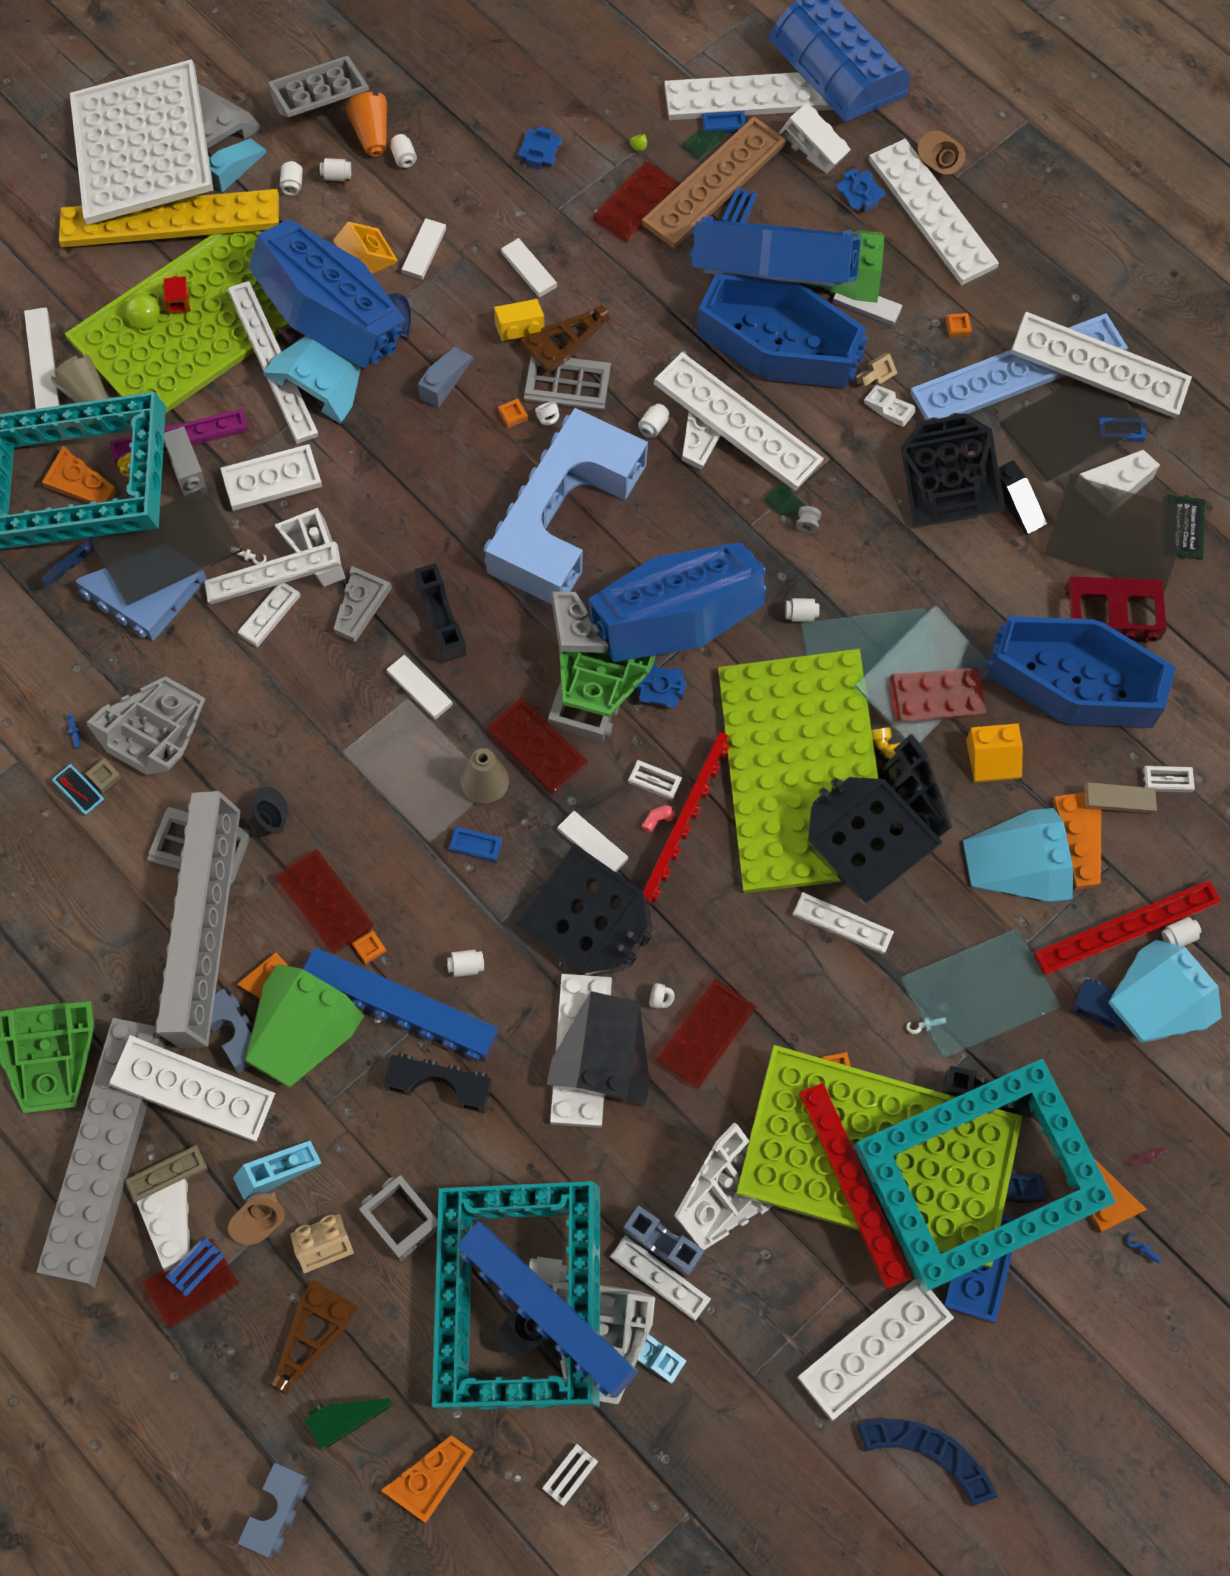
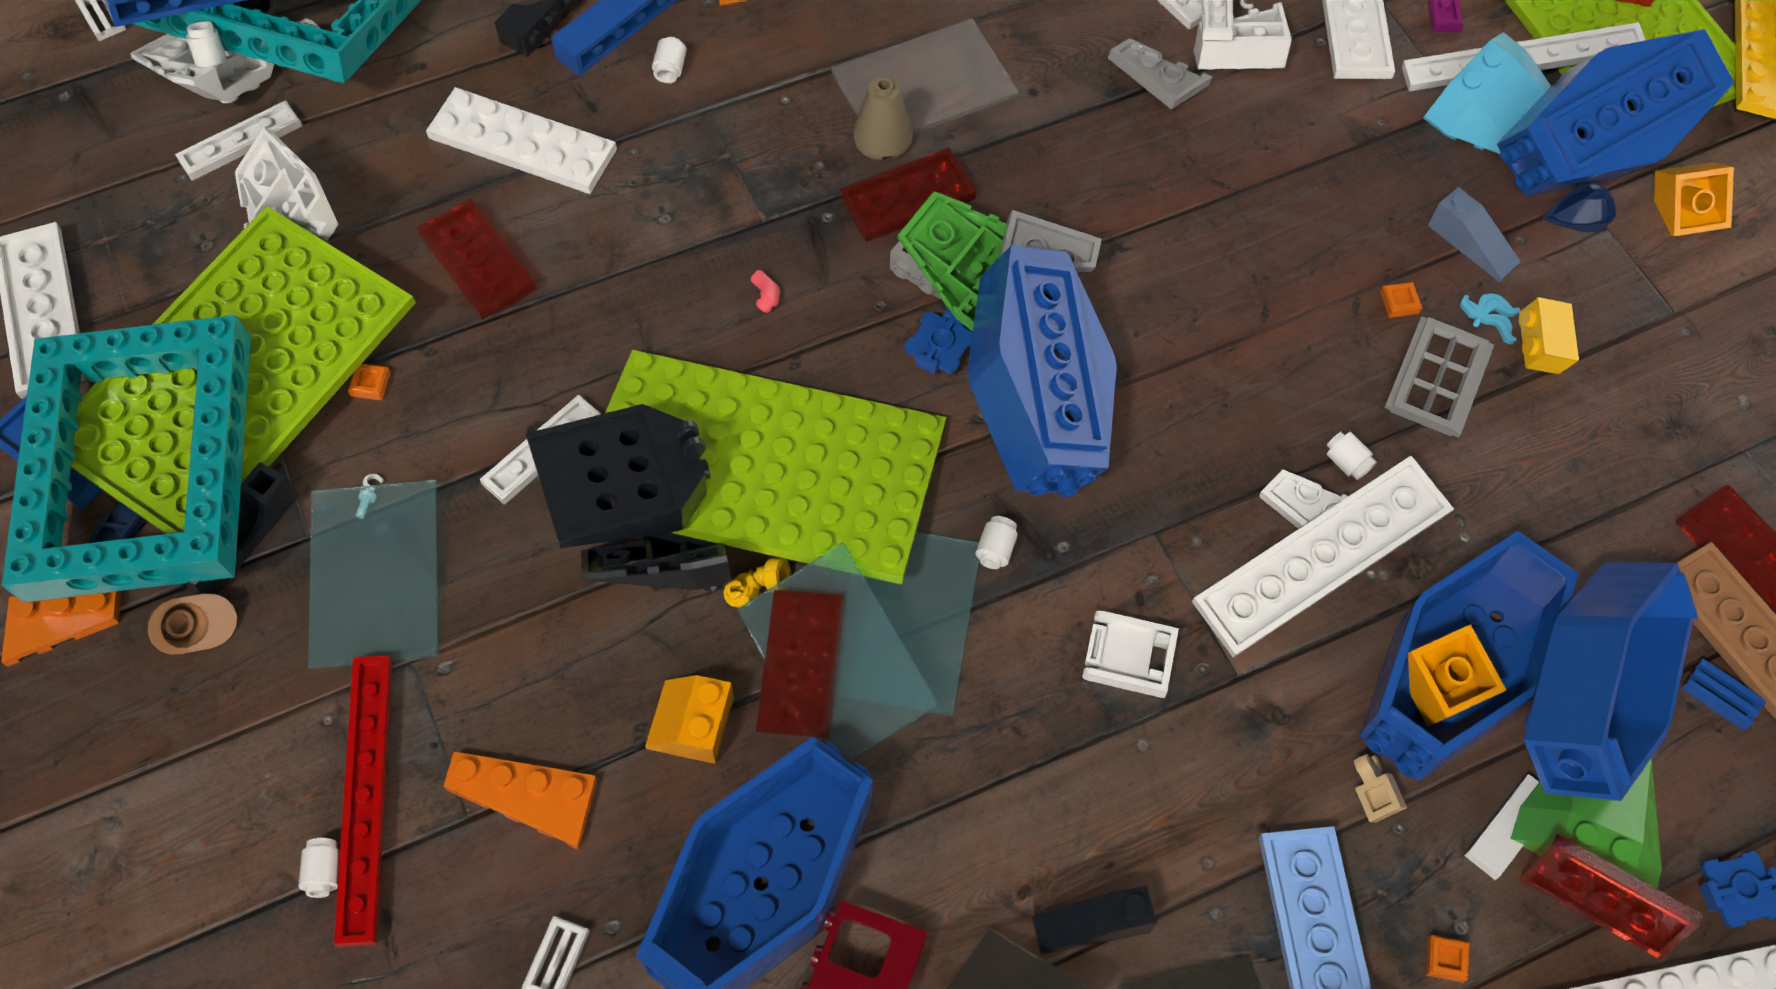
camera: 110 degrees right, 5 degrees down
white tile [387,655,453,720] -> none
white tile [402,218,446,280] -> none
black arch [414,563,467,662] -> none
blue tile [449,826,503,863] -> none
light blue arch [484,408,648,604] -> none
white tile [501,238,557,298] -> none
black hinge [516,843,653,976] -> none
reddish brown plate [521,305,610,373] -> none
white tile [535,401,559,426] -> none
black wedge [546,991,650,1108] -> none
white tile [558,811,628,872] -> none
sand blue arch [623,1205,705,1278] -> none
white tile [628,760,682,801] -> none
medium azure slope [637,1334,686,1384] -> none
red plate [643,732,730,907] -> none
white tile [649,983,675,1009] -> none
clear green tile [764,483,807,515] -> none
light grey wheel [796,506,821,534] -> none
red plate [798,1083,912,1289] -> none
white slope [864,385,916,427] -> none
black hinge [901,413,1006,529] -> none
medium azure wedge [962,808,1073,903] -> none
dark blue brick [1070,978,1124,1032] -> none
dark tan tile [1084,782,1157,814] -> none
medium azure wedge [1108,940,1222,1043] -> none
clear pink hand [1129,1148,1168,1167] -> none
none -> medium nougat piece [147,594,237,655]
none -> white brick [186,21,226,69]
none -> white container [1082,611,1179,698]
none -> light orange slope [1408,624,1506,727]
none -> medium azure piece [1460,294,1520,344]
none -> clear red plate [1519,833,1703,960]

